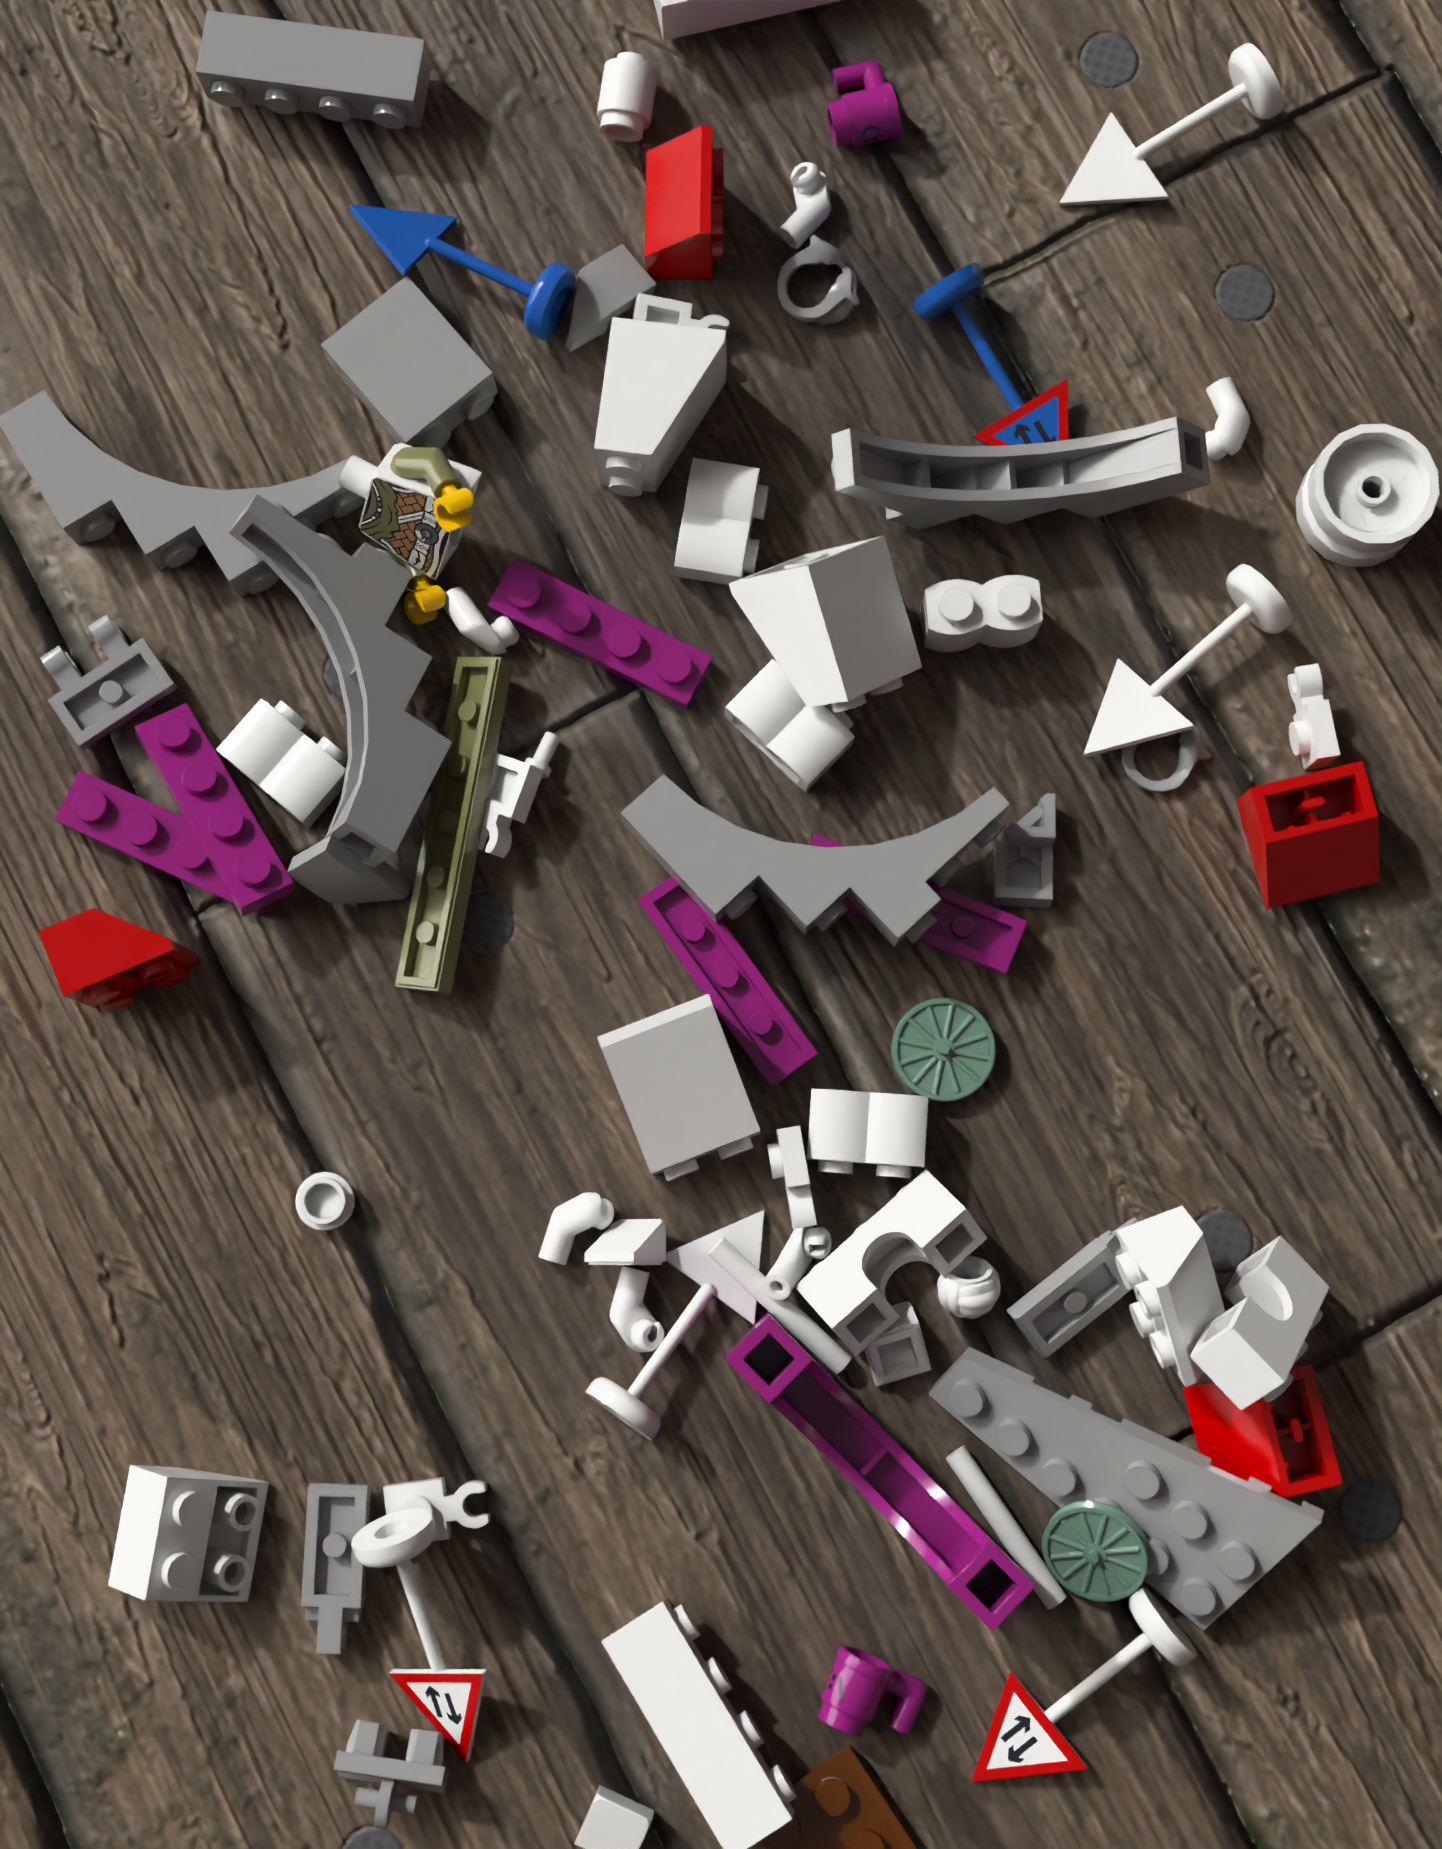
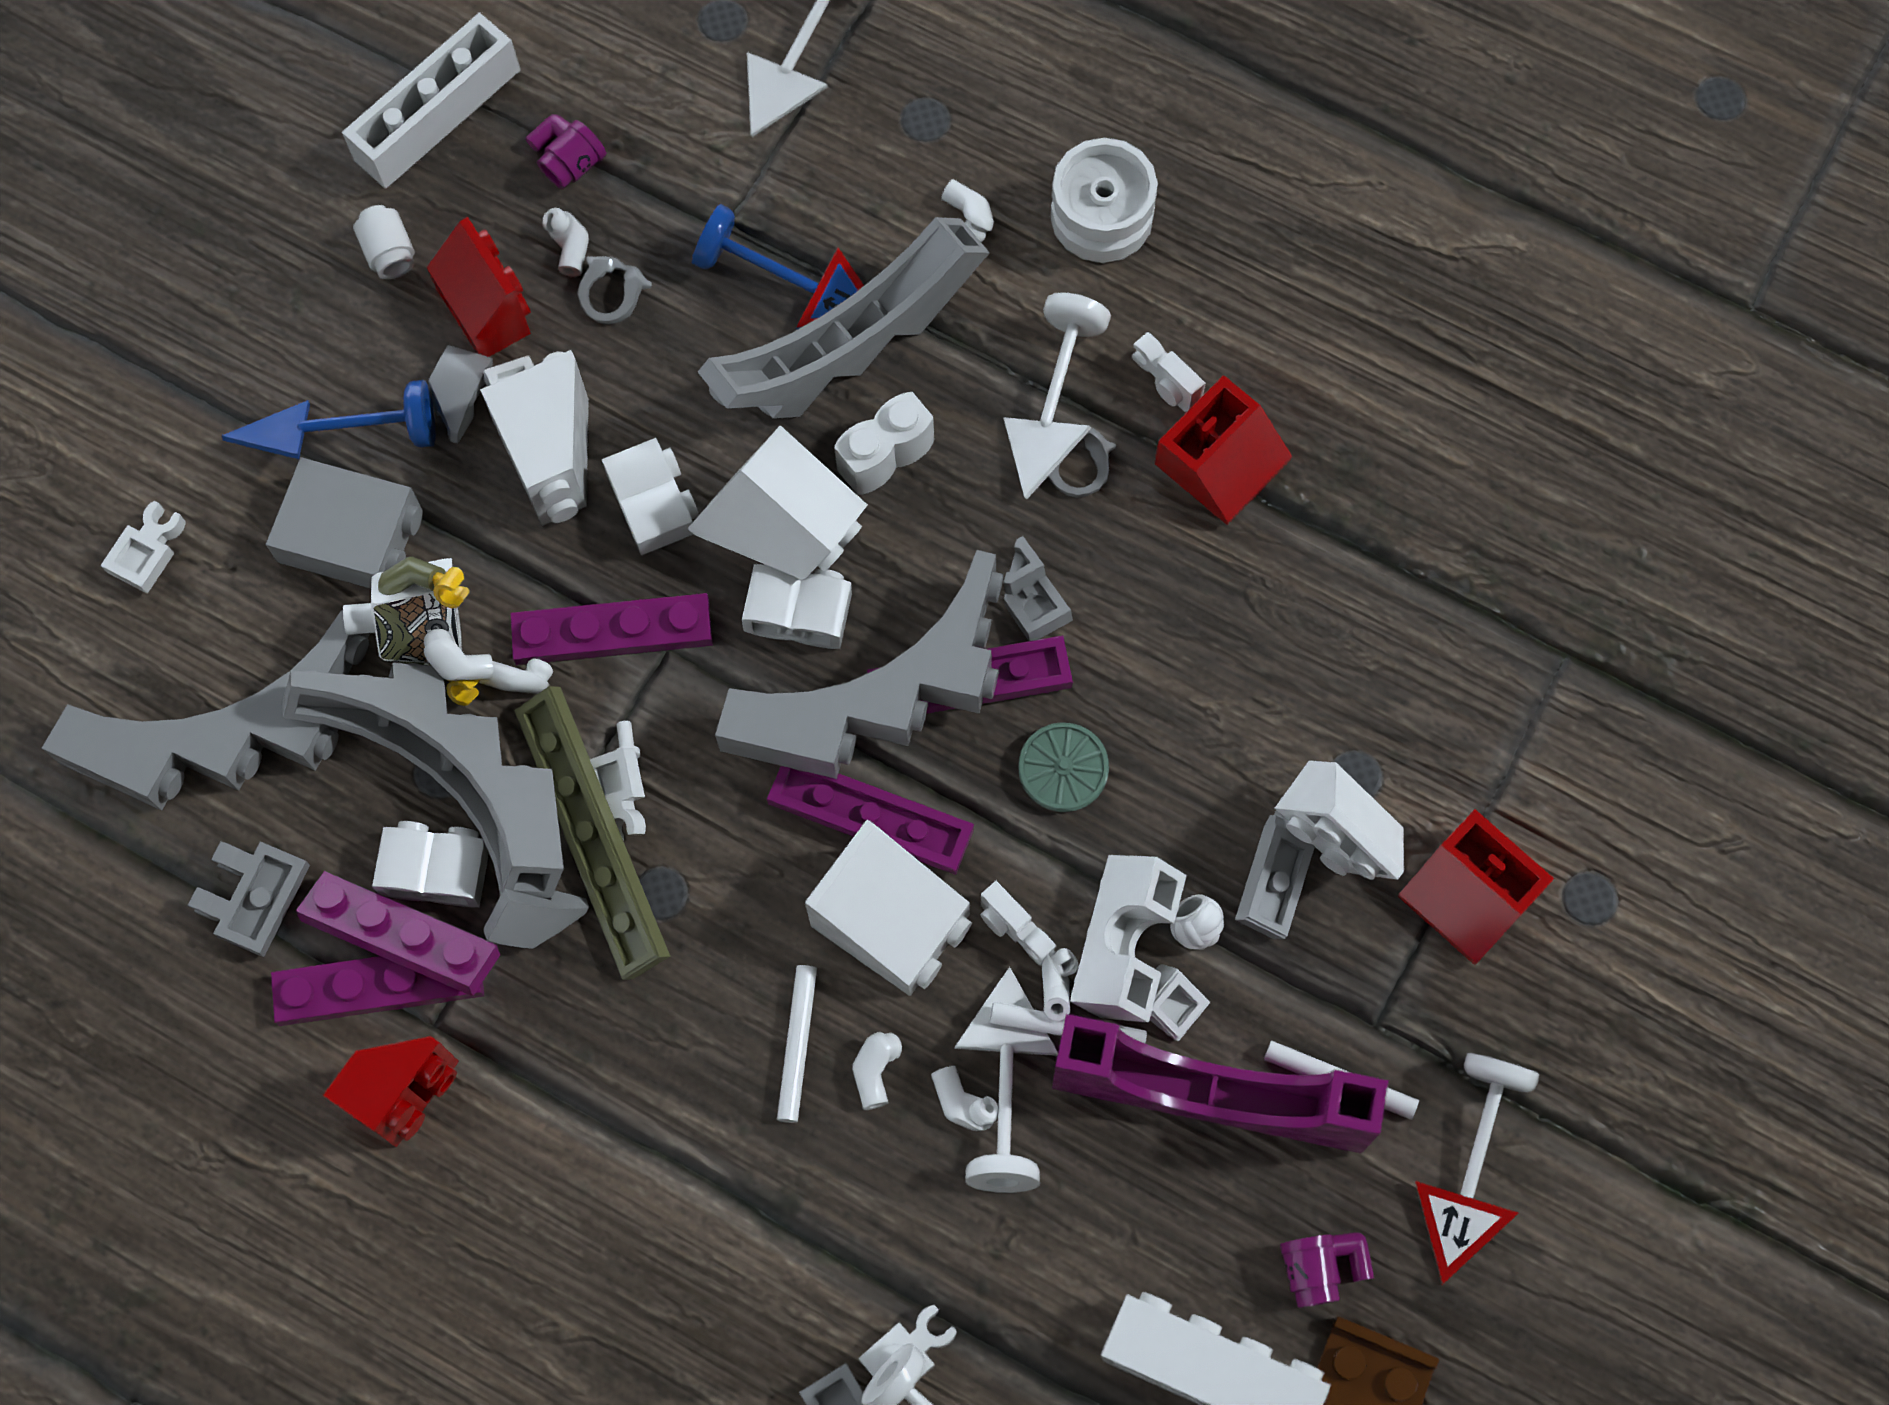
camera: 35 degrees left, 10 degrees down
light grey brick [196,10,432,129] -> none
white plate [296,1172,355,1230] -> none
white slope [585,1219,666,1265] -> none
white brick [807,1088,928,1178] -> none
light grey wing [928,1347,1324,1631] -> none
sand green wheel [1042,1501,1150,1602] -> none
white arch [1189,1235,1329,1410] -> none
none -> white plate [101,501,186,594]
none -> white arm [424,629,493,681]
none -> white bar [777,965,817,1123]

